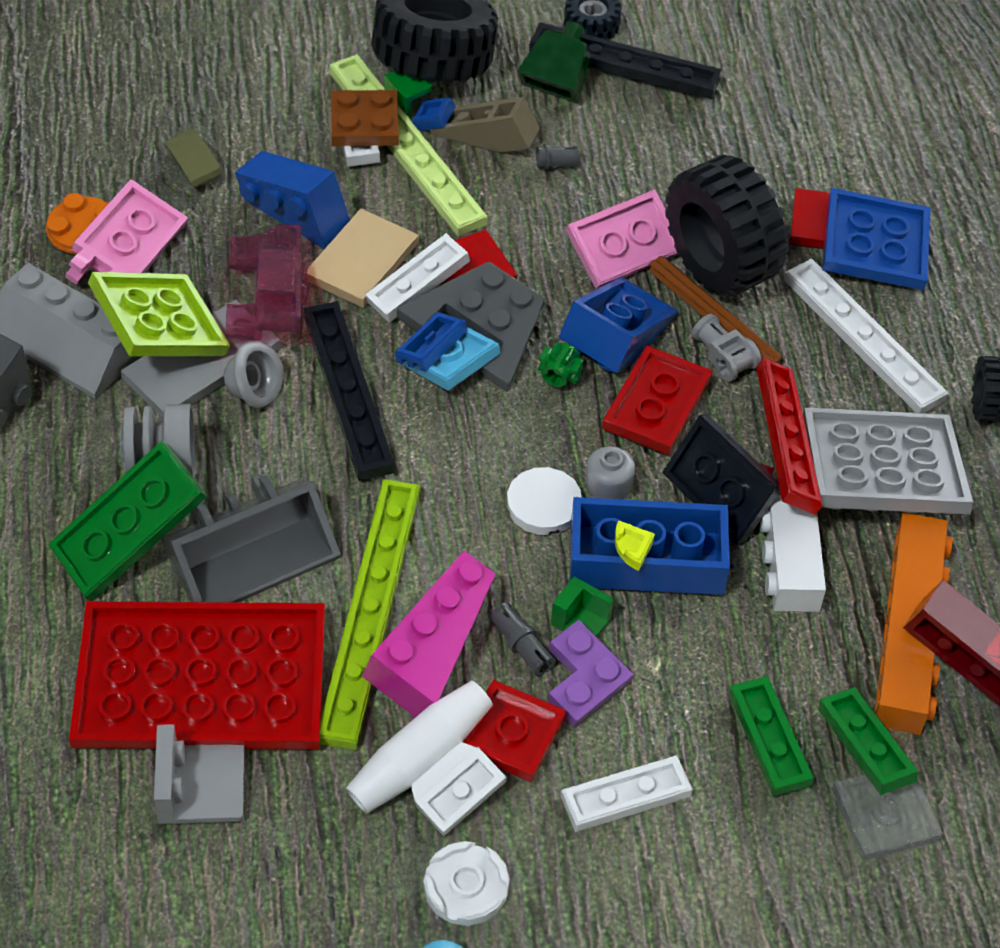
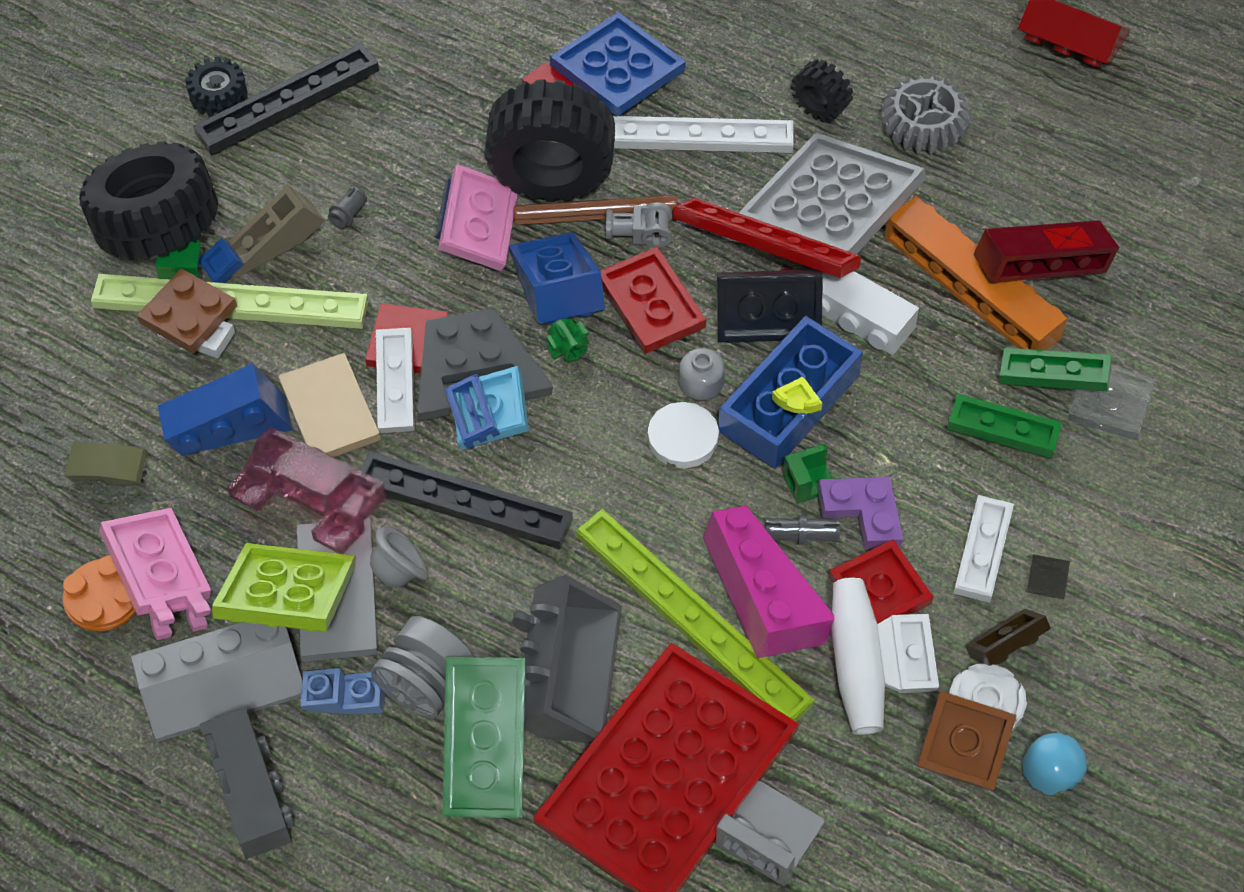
camera: 50 degrees left, 5 degrees up
dark green torso [518,21,590,104] -> none
none -> medium blue slope [300,668,385,714]
none -> dark orange plate [917,691,1017,792]
none -> dark brown plate [965,609,1051,666]
none -> clear smoke tile [1026,554,1070,599]

